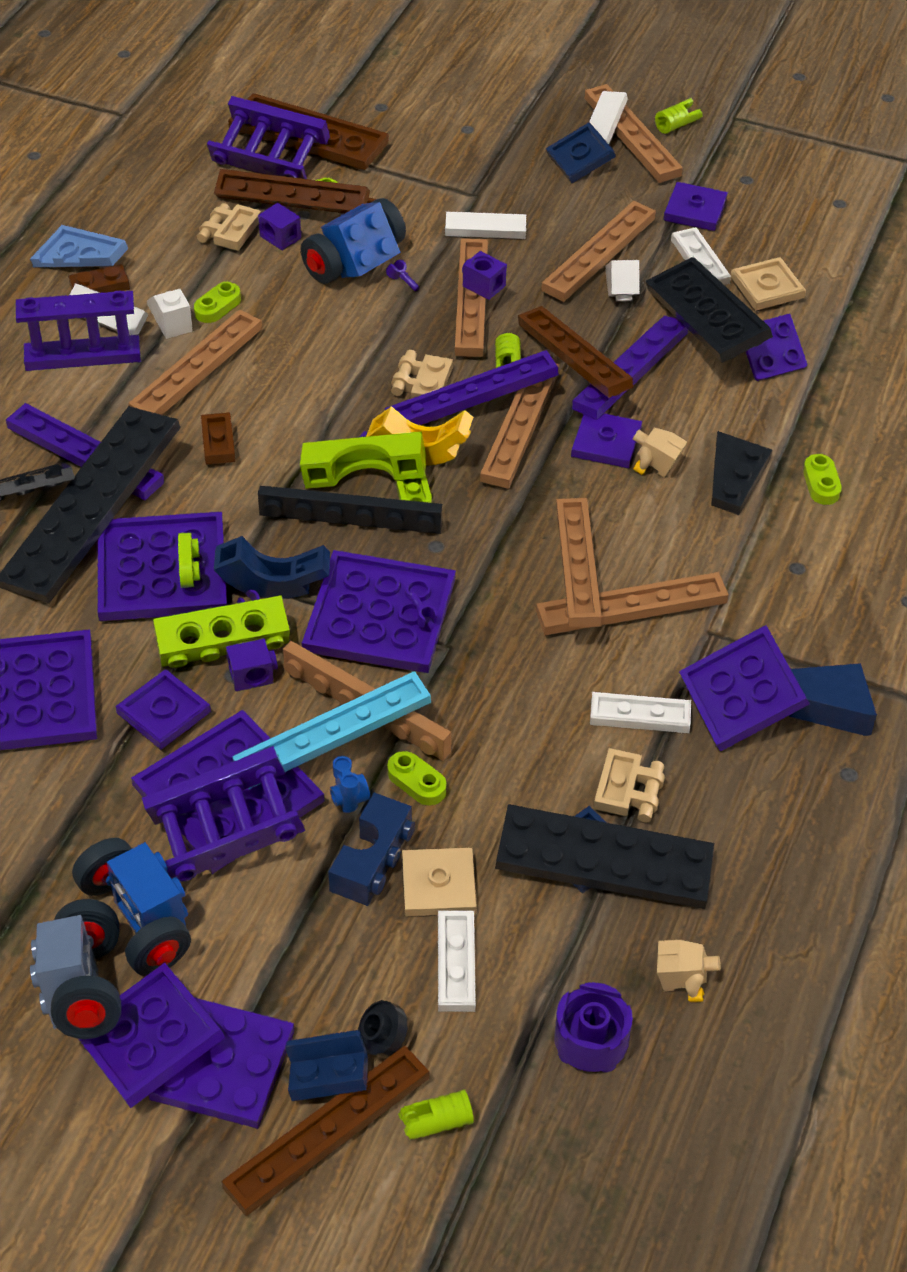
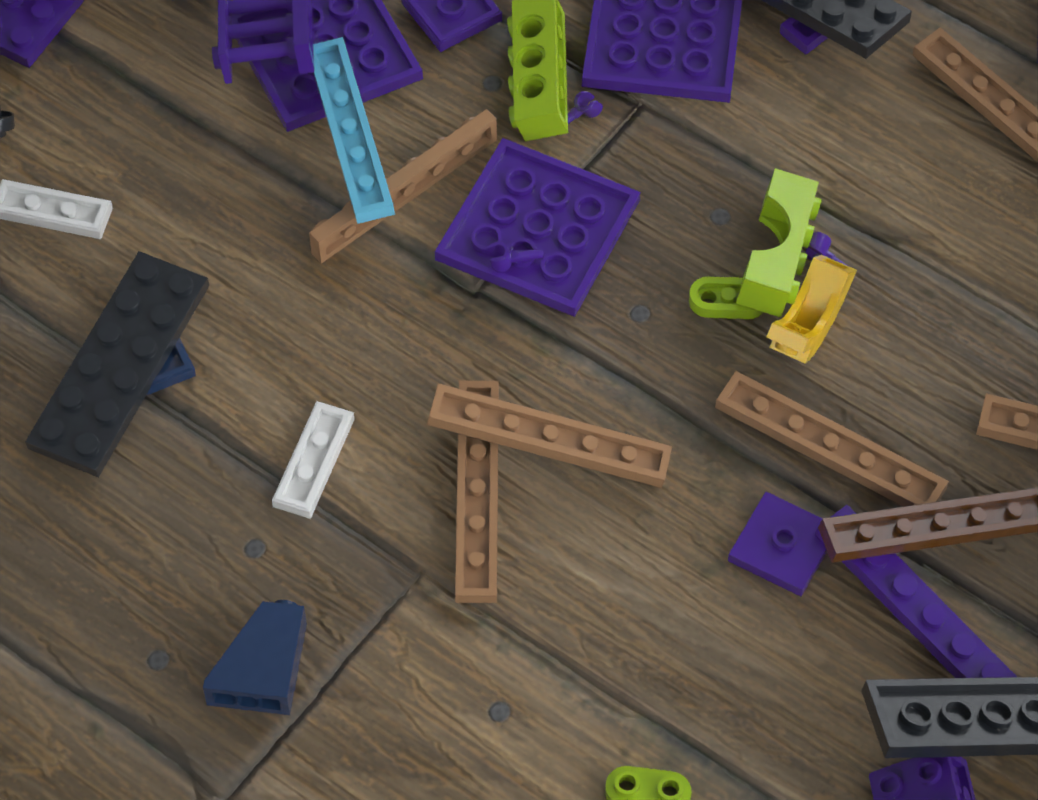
camera: 105 degrees right, 10 degrees up
lime plate [178,532,200,588] -> none
reddish brown plate [201,412,236,465] -> none
dark blue arch [214,536,330,599] -> none
dark purple brick [226,638,278,692] -> none
black plate [258,485,443,534] -> none
dark blue arch [328,792,415,906] -> none
blue plate [330,756,370,813] -> none
dark purple plate [385,350,559,425] -> none
lime plate [387,751,446,806] -> none
tan plate [391,350,453,399] -> none
tan plate [402,848,477,917] -> none
lime hinge [495,333,521,368] -> none
tan plate [593,748,665,823] -> none
tan piece [632,427,687,478] -> none
dark purple plate [679,625,810,751] -> none
black wing [711,431,773,515] -> none

